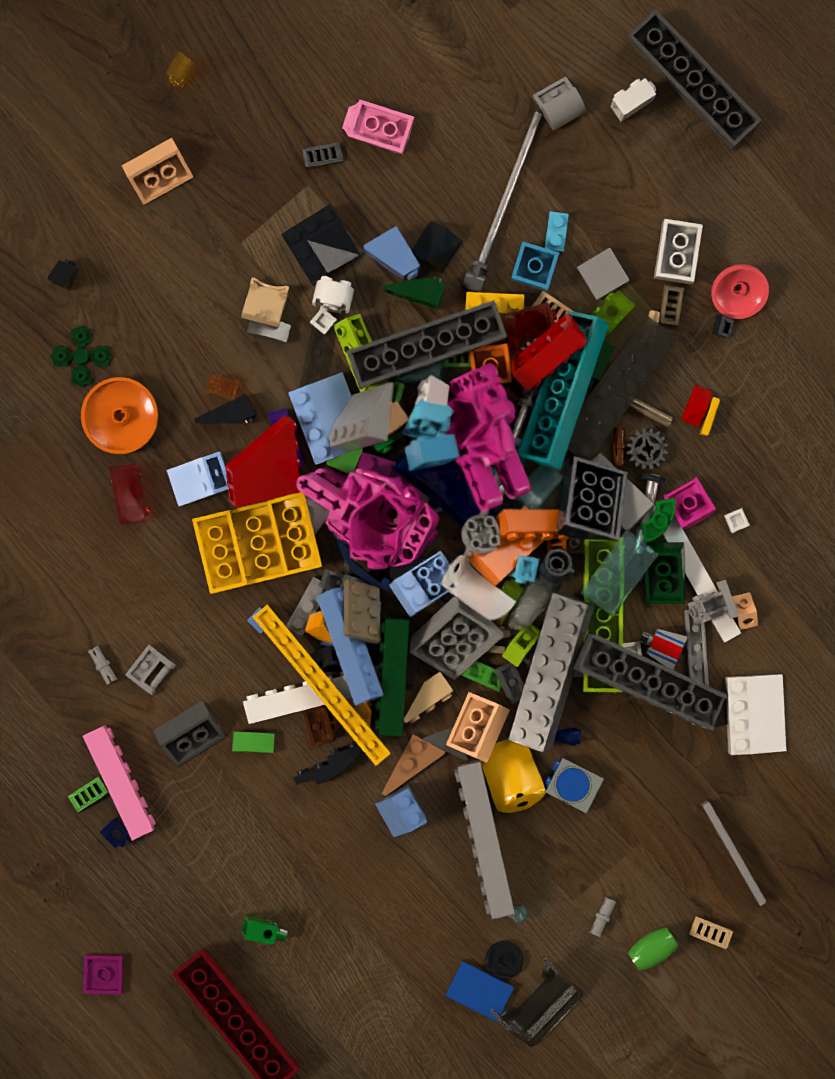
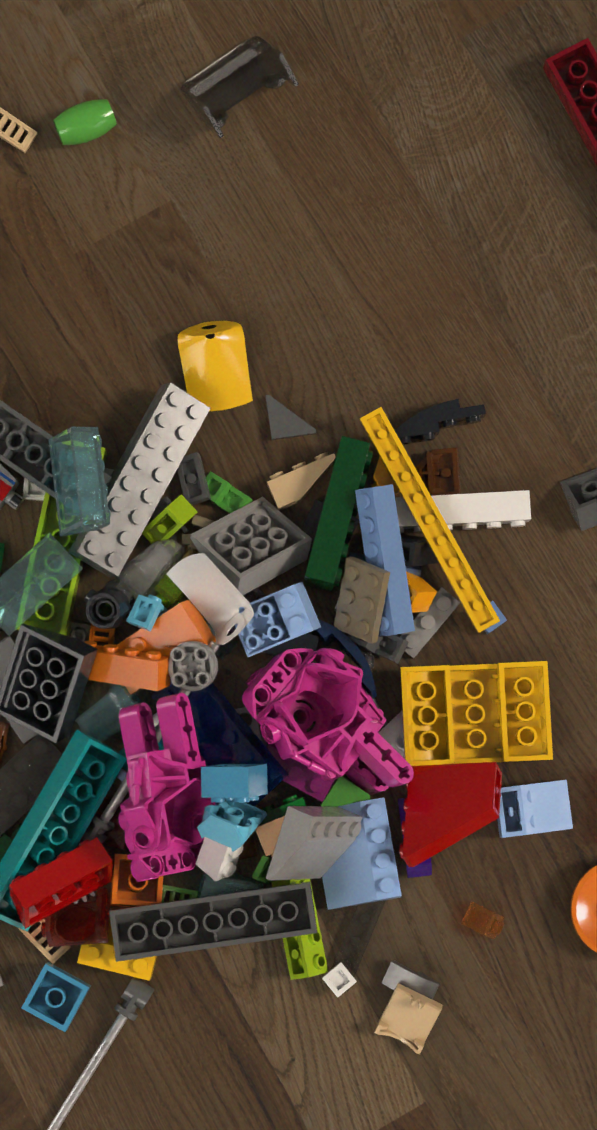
camera: 170 degrees left, 5 degrees down
black slope [194,394,257,425] -> none
bright green slope [232,732,274,753] -> none
green torso [241,914,287,945] -> none
black slope [281,204,361,286] -> none
white brick [312,276,354,314] -> none
medium blue slope [363,226,420,280] -> none
medium blue slope [375,785,427,837] -> none
medium nougat wing [381,734,445,796] -> none
dark green slope [383,276,446,310] -> none
black slope [411,221,463,273] -> none
blue tile [445,961,514,1022] -> none
light nougat slope [446,692,510,763] -> none
light grey brick [454,760,515,919] -> none
black tile [485,941,523,979] -> none
clear light blue plate [508,904,528,923] -> none
panel [544,757,604,813] -> none
medium azure plate [545,211,569,253] -> none
clear blue cone [554,727,581,746] -> none
light grey pin [589,897,616,937] -> none
none -> clear light blue slope [49,427,111,536]

